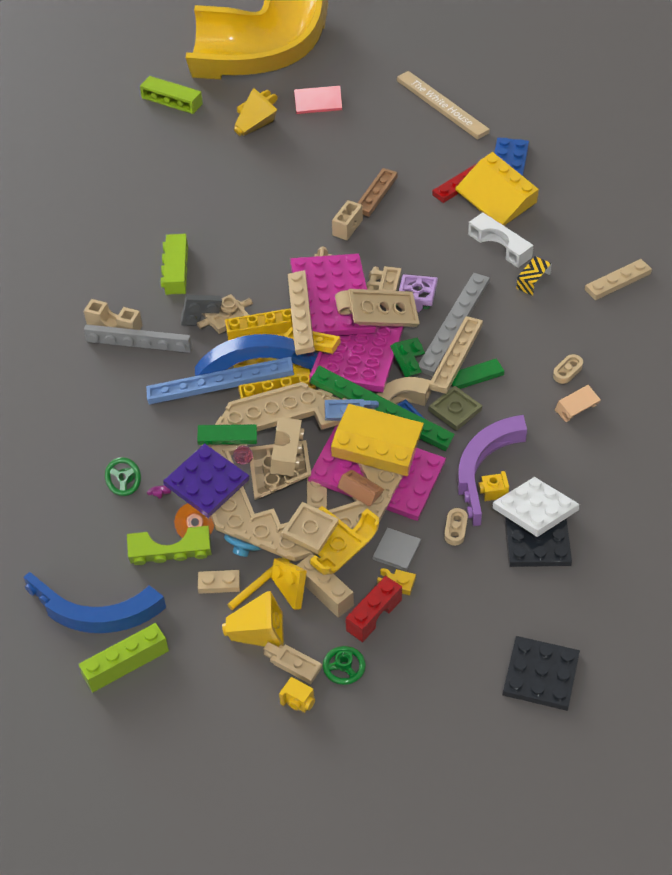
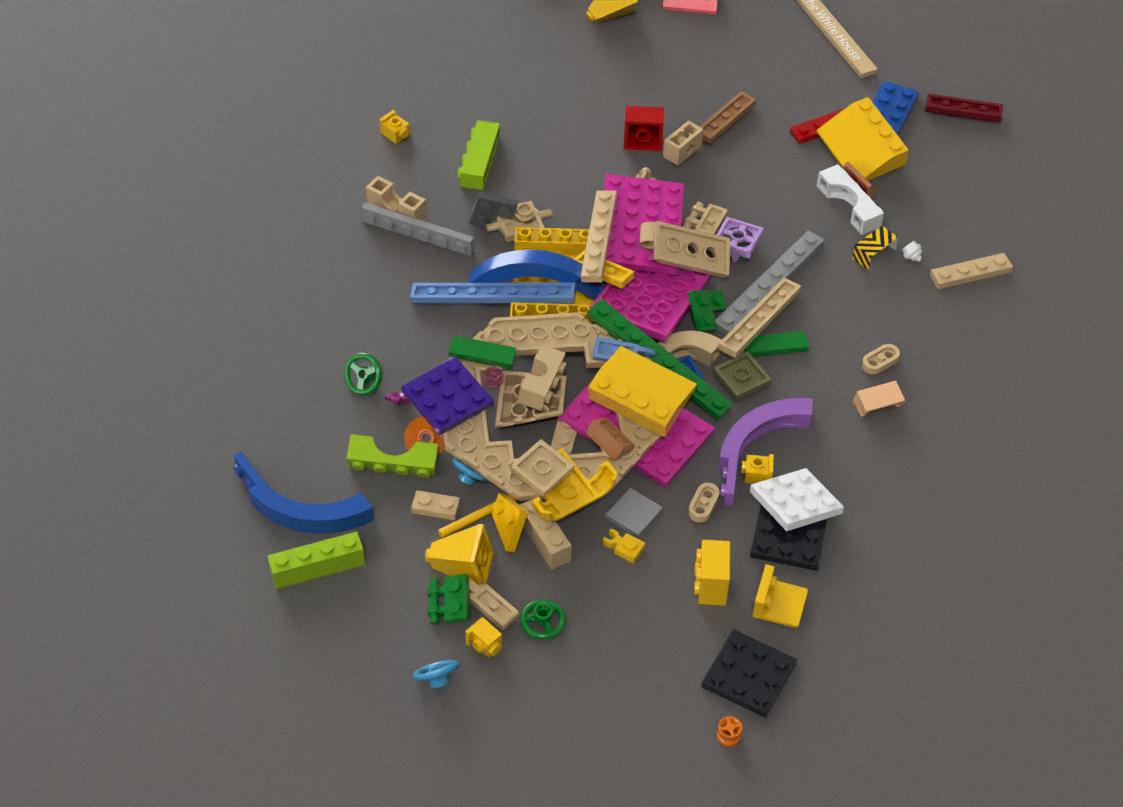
camera: 10 degrees right, 0 degrees up
red arch [346,575,402,643] -> none
none -> yellow brick [380,110,410,144]
none -> dark azure piece [413,660,459,688]
none -> green plate [427,574,470,625]
none -> red brick [623,105,664,152]
none -> yellow brick [694,540,730,606]
none -> orange wheel [716,716,742,747]
none -> yellow bracket [752,564,808,628]
none -> nougat slope [844,162,877,198]
none -> white plate [902,241,922,262]
none -> dark red plate [925,93,1003,122]

